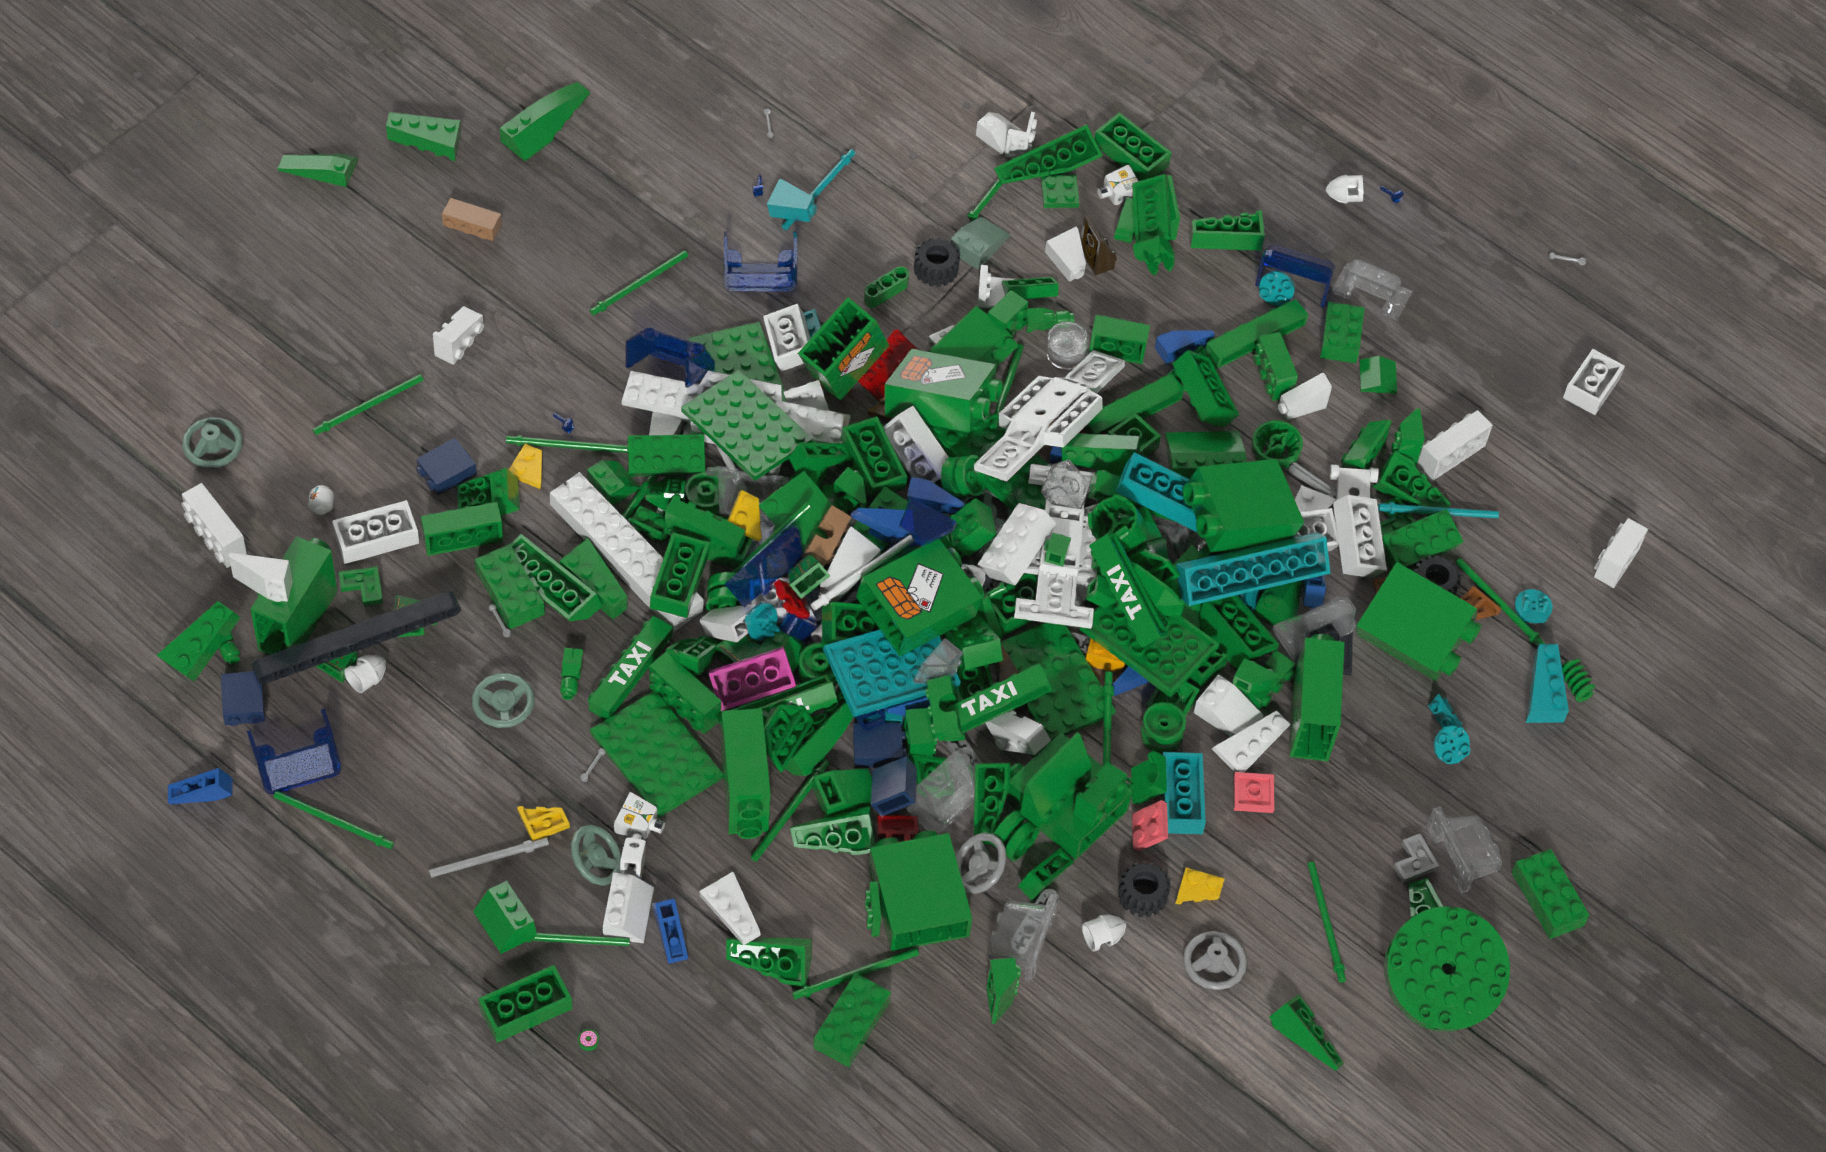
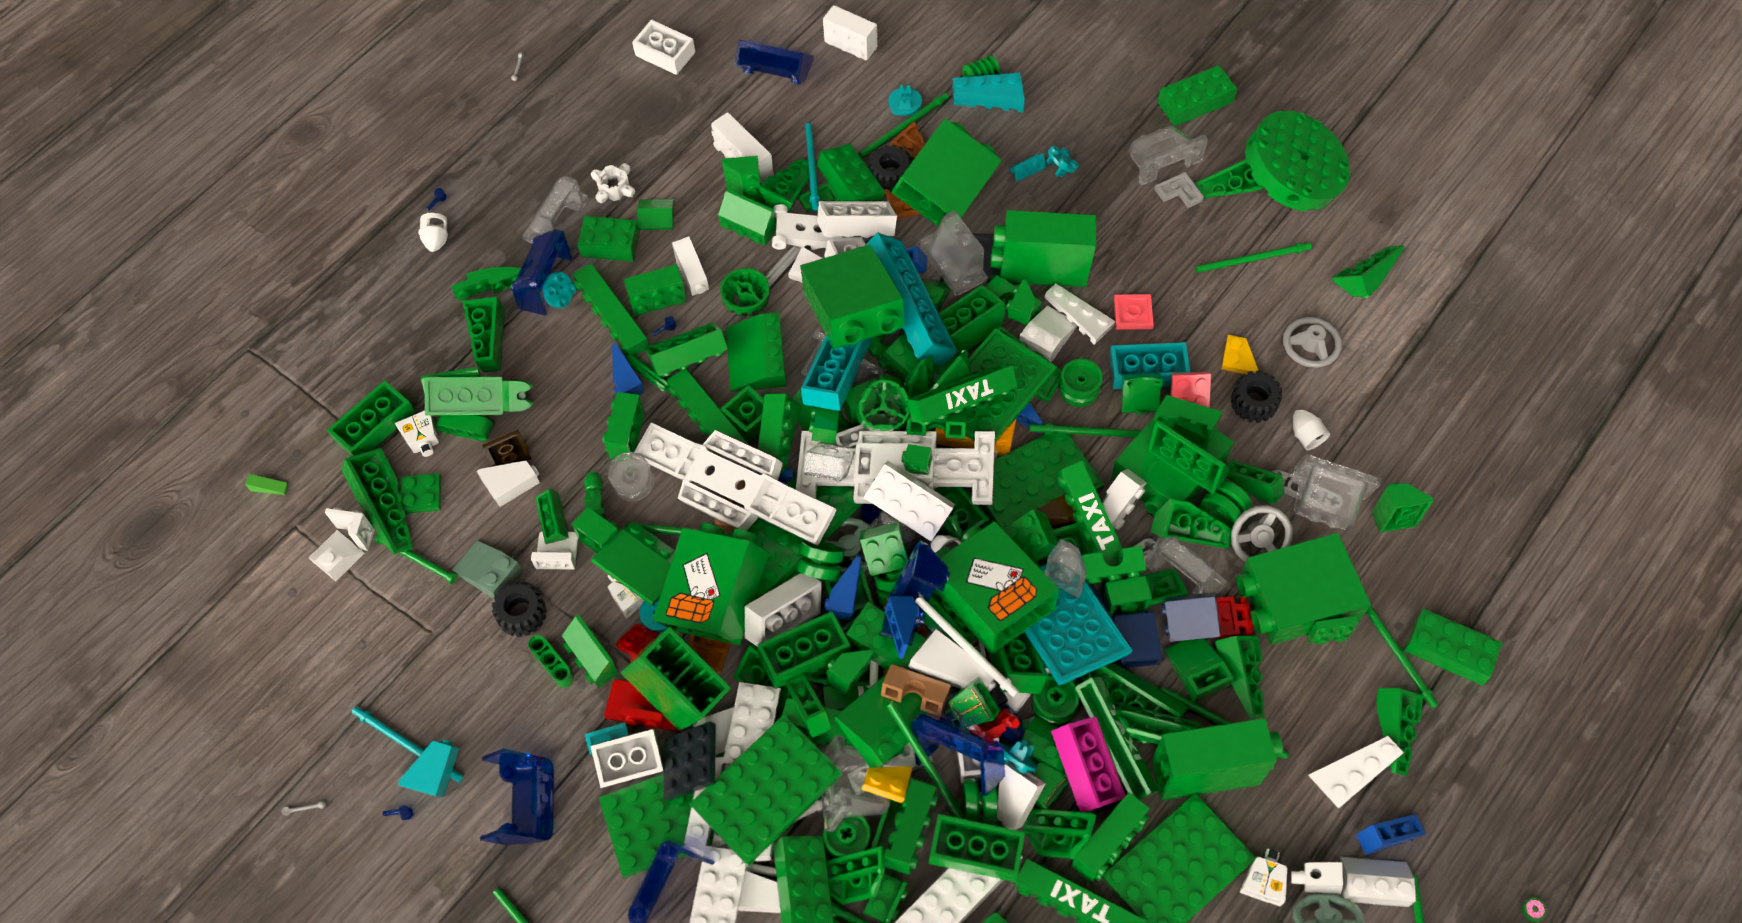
camera: 85 degrees left, 5 degrees up
none -> bright green piece [245,474,288,495]
none -> green slope [451,267,528,301]
none -> slope [562,614,618,688]
none -> white piece [591,163,635,203]
none -> clear blue hand [652,316,676,336]
none -> black plate [663,721,716,801]
none -> clear blue windscreen [734,39,814,85]

